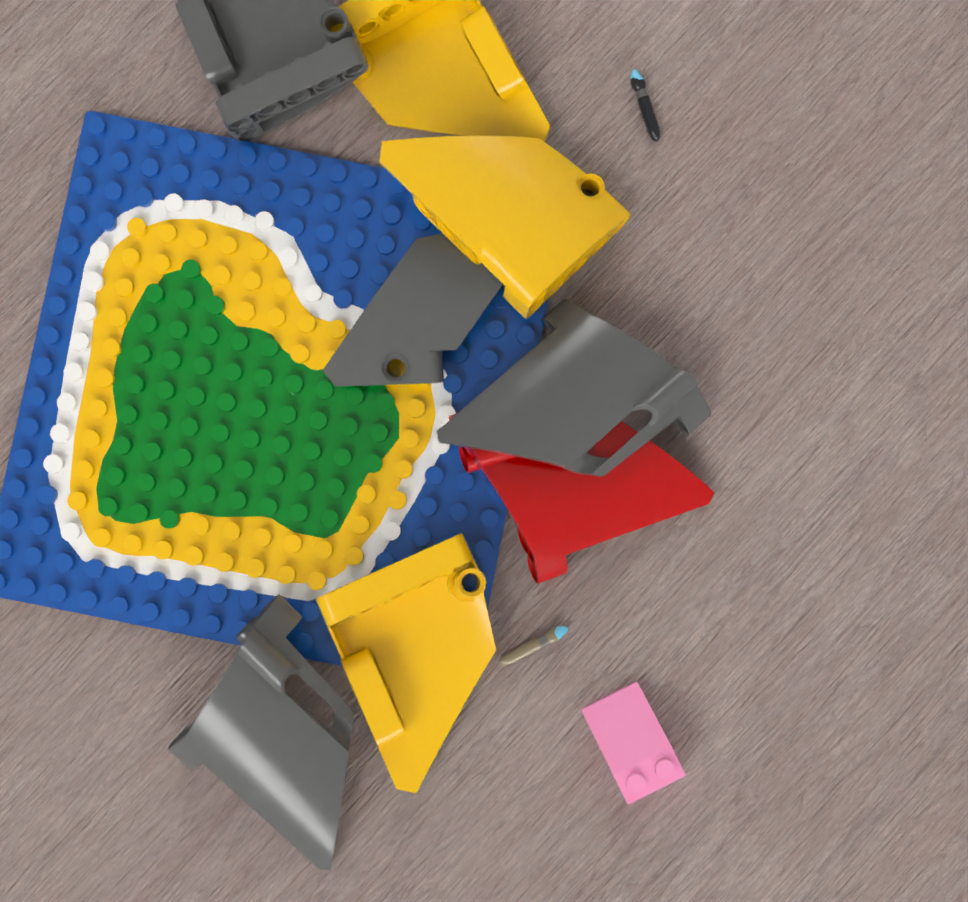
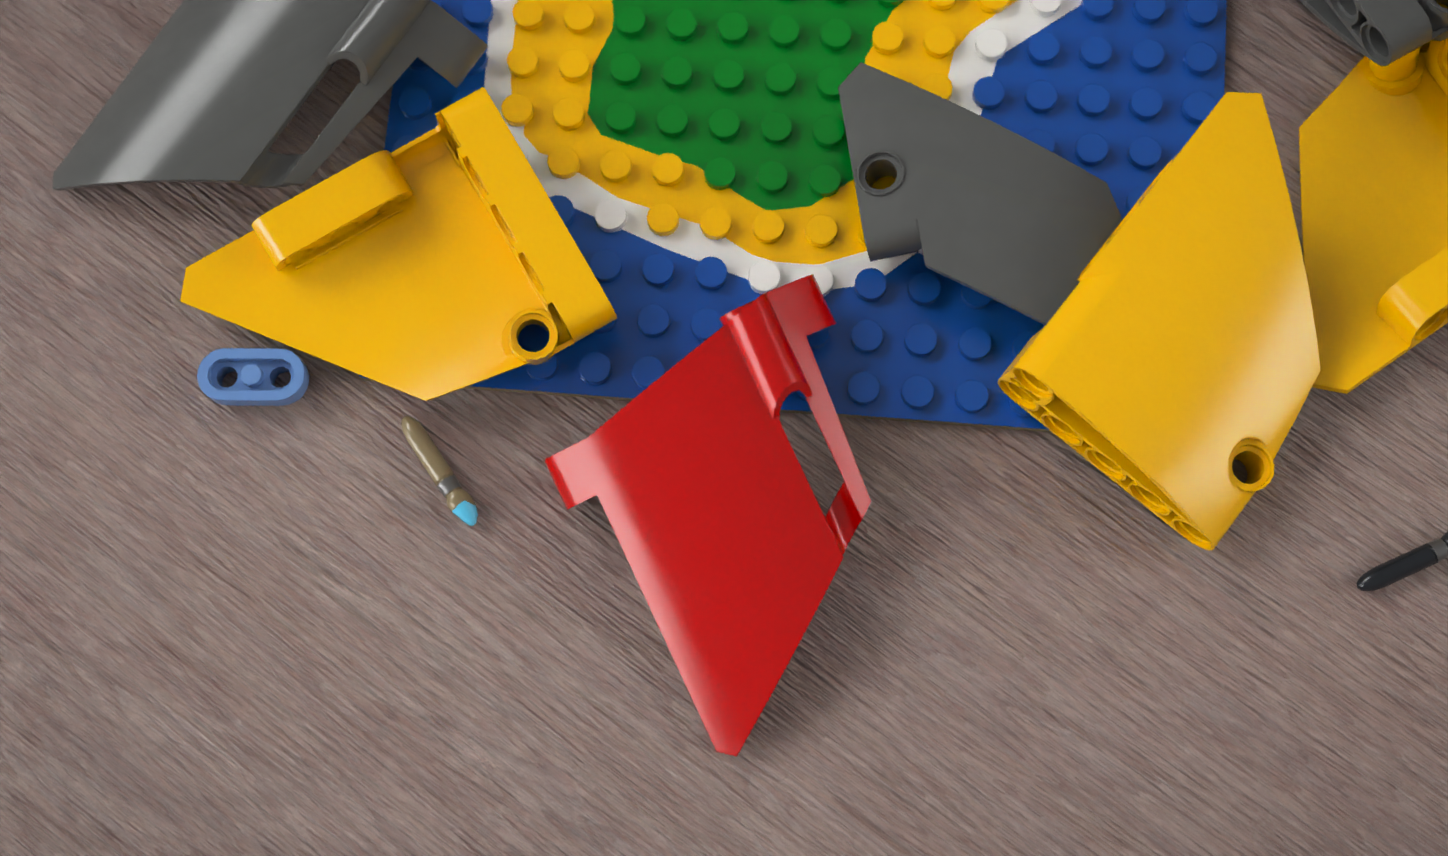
camera: 90 degrees right, 10 degrees down
dark grey panel [437,299,711,477] -> none
bright pink slope [581,681,686,805] -> none
none -> medium blue plate [197,348,309,406]

